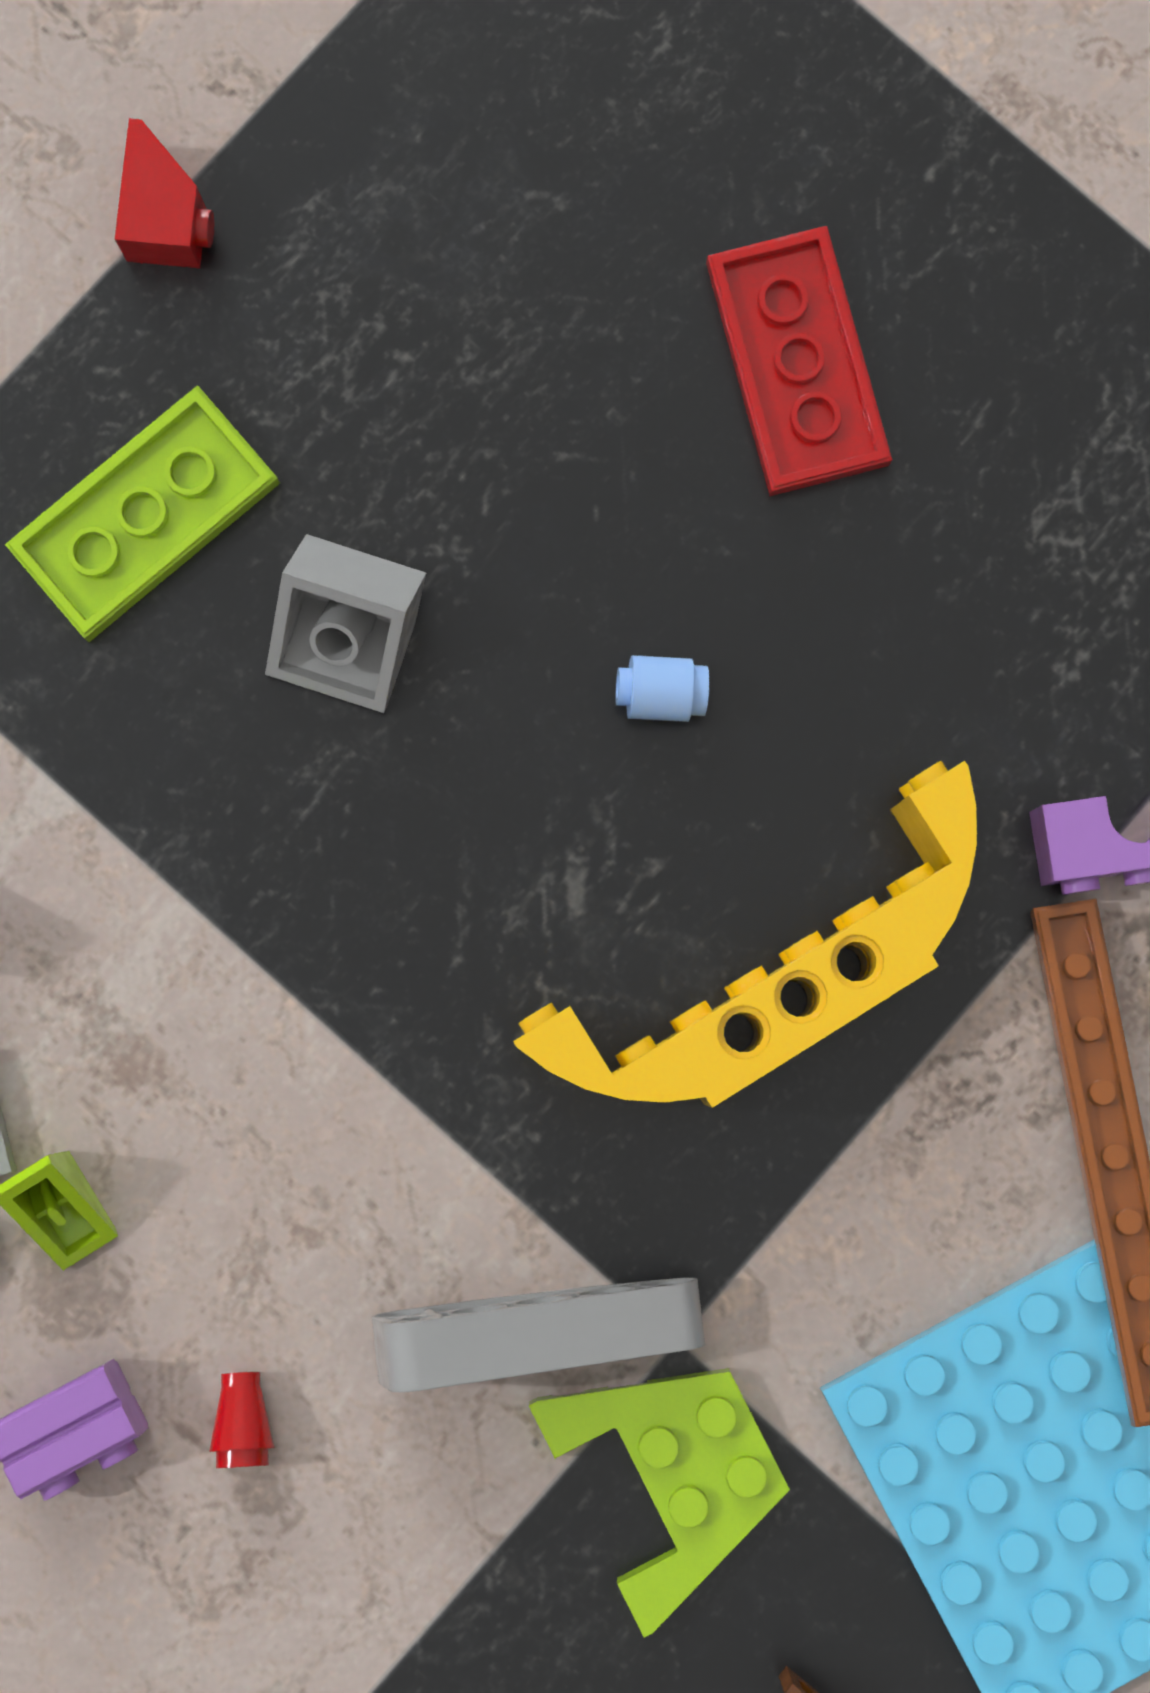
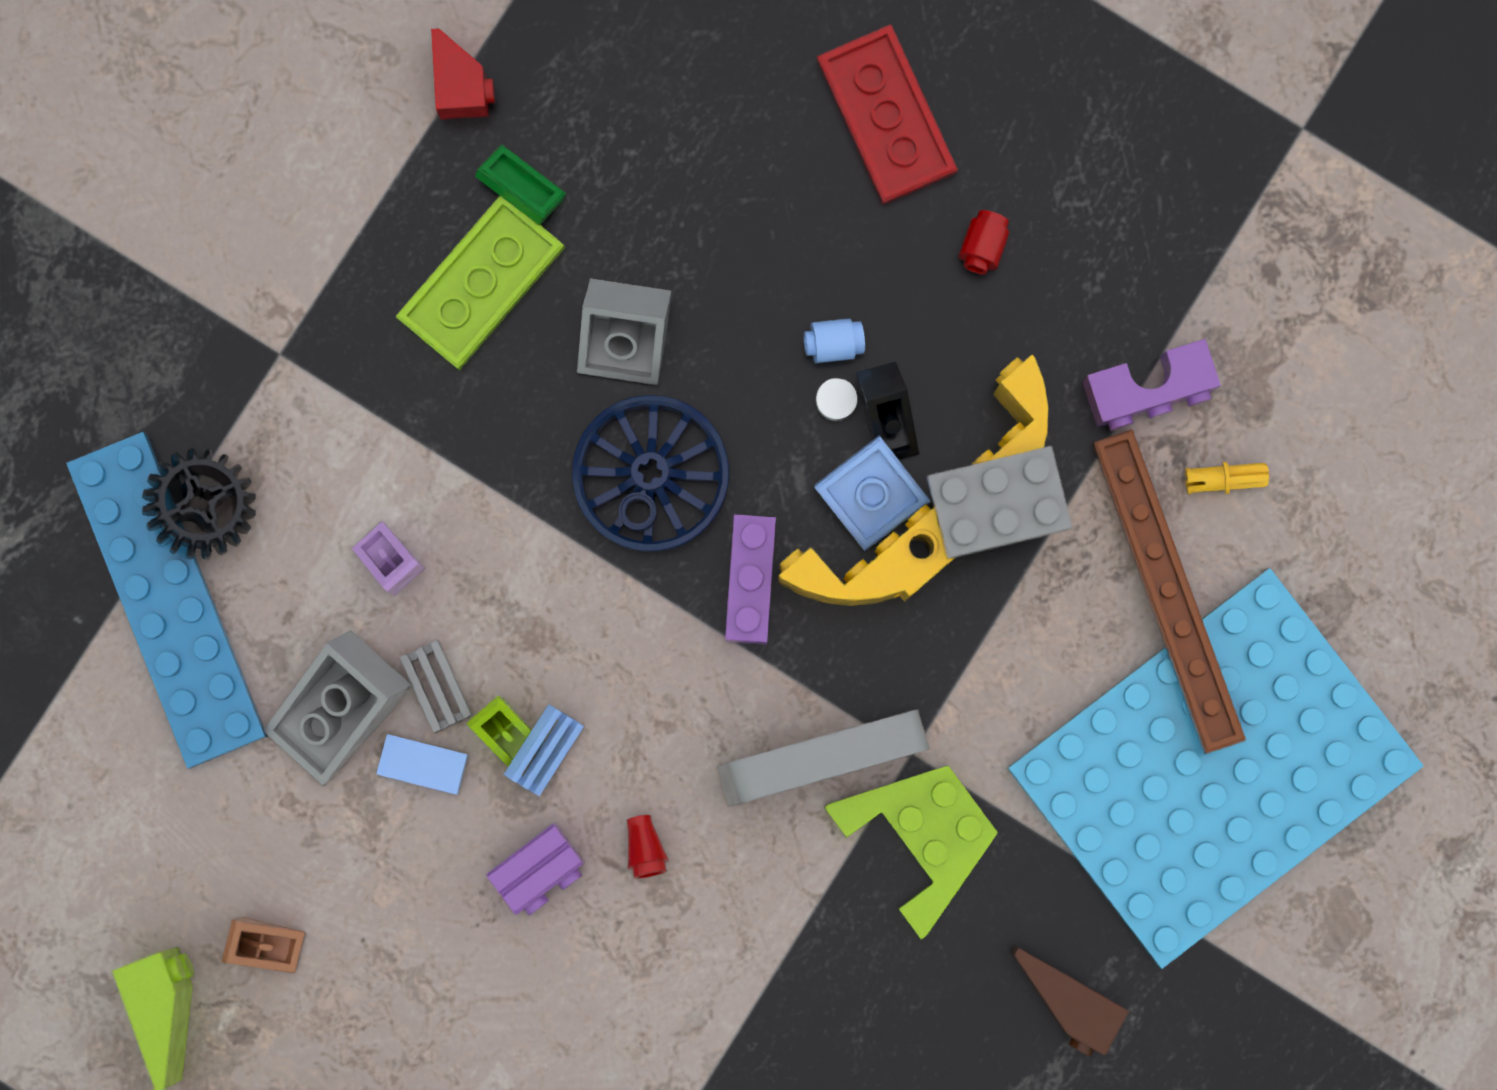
camera: 10 degrees left, 0 degrees up
none -> green tile [475,145,566,226]
none -> light blue tile [503,704,584,796]
none -> dark blue piece [572,395,729,552]
none -> medium lavender brick [725,515,776,645]
none -> light blue tile [814,435,931,551]
none -> white tile [816,378,857,421]
none -> black slope [856,362,919,459]
none -> light grey plate [927,446,1072,559]
none -> red brick [958,210,1010,275]

